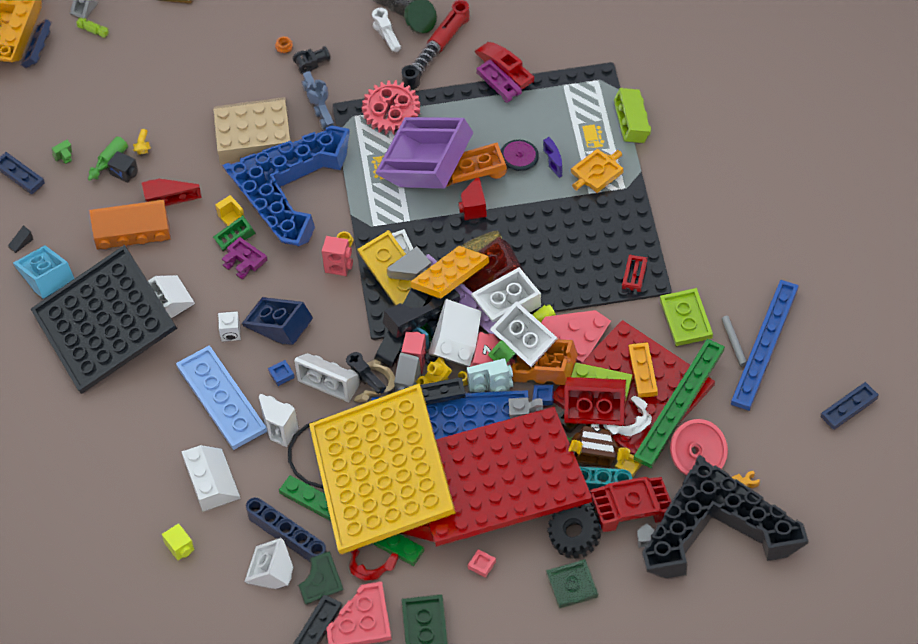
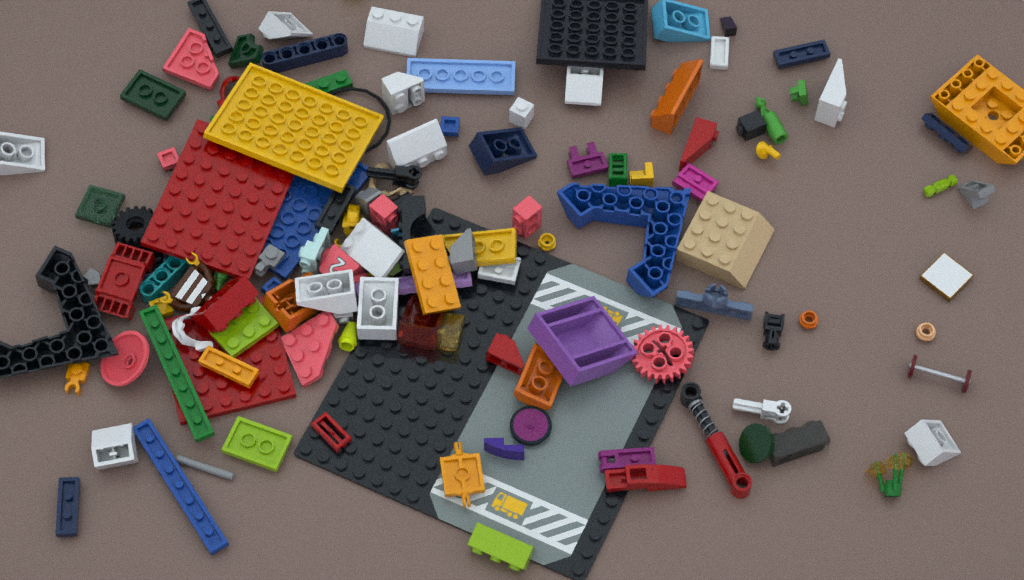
camera: 120 degrees right, 5 degrees up
bright green tile [488,340,516,364] -> none
none -> white slope [91,423,138,470]
none -> dark pink plate [672,163,719,202]
none -> white tile [709,36,729,70]
none -> white slope [814,58,847,128]

